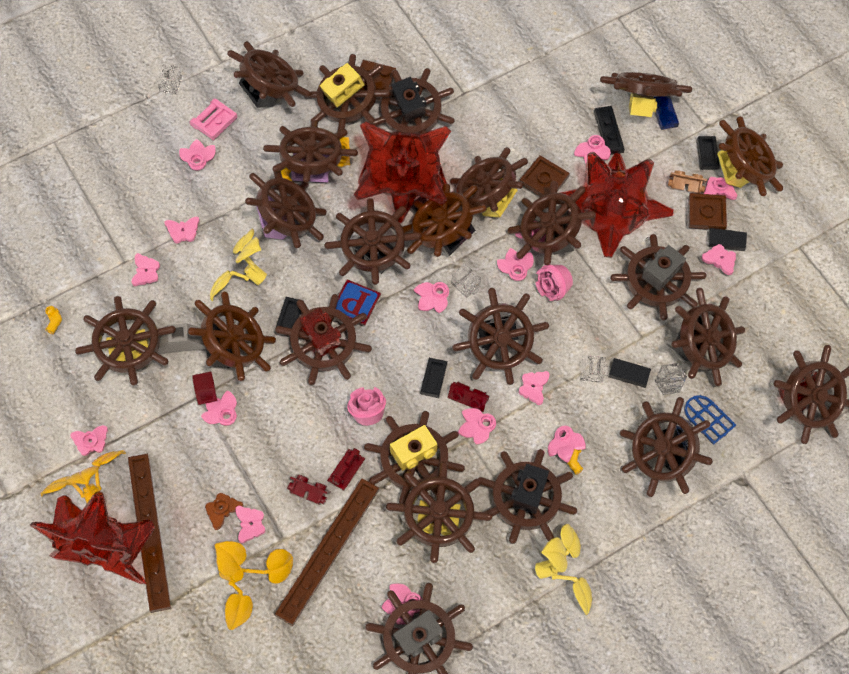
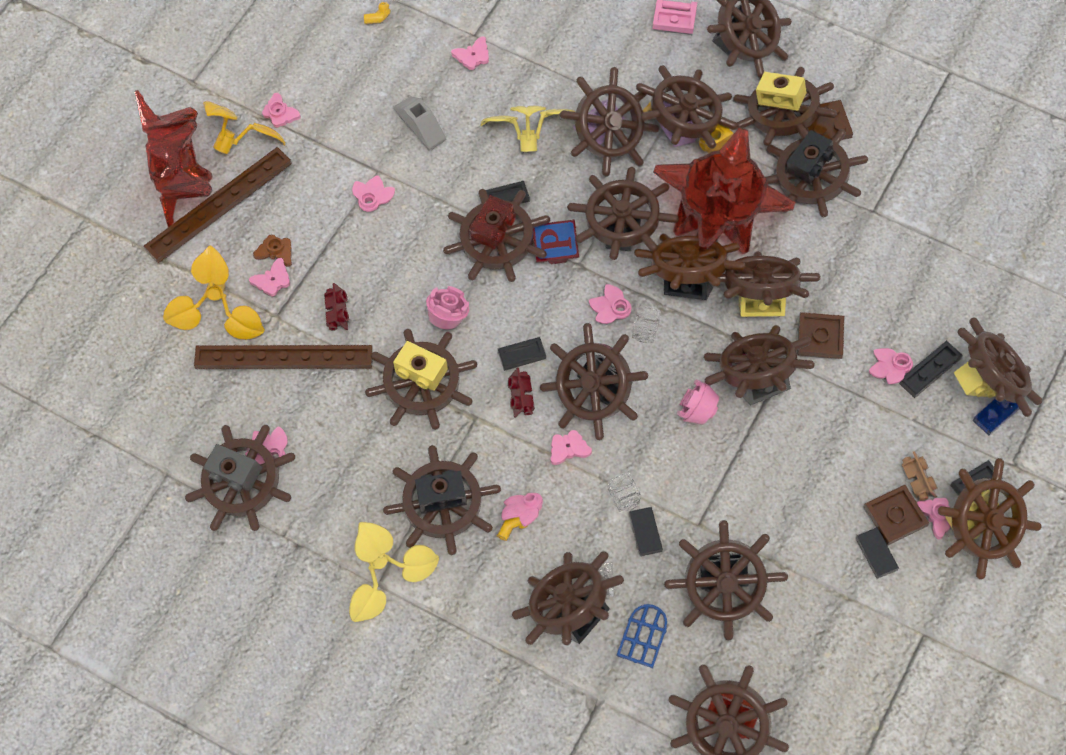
camera: 65 degrees right, 0 degrees up
reddish brown brick [75,296,176,386] -> none
bright pink animal [164,217,200,244] -> none
bright pink plate [179,139,216,170] -> none
reddish brown brick [188,291,276,381] -> none
dark red brick [192,371,218,405] -> none
dark red hinge [327,448,366,491] -> none
reddish brown brick [386,462,492,563] -> none
bright pink plate [458,408,496,445] -> none
bright pink plate [497,248,534,281] -> none
clear red piece [560,152,674,258] -> none
reddish brown brick [610,234,707,321] -> none
clear brick [655,363,687,395] -> none
bright pink animal [701,244,736,275] -> none

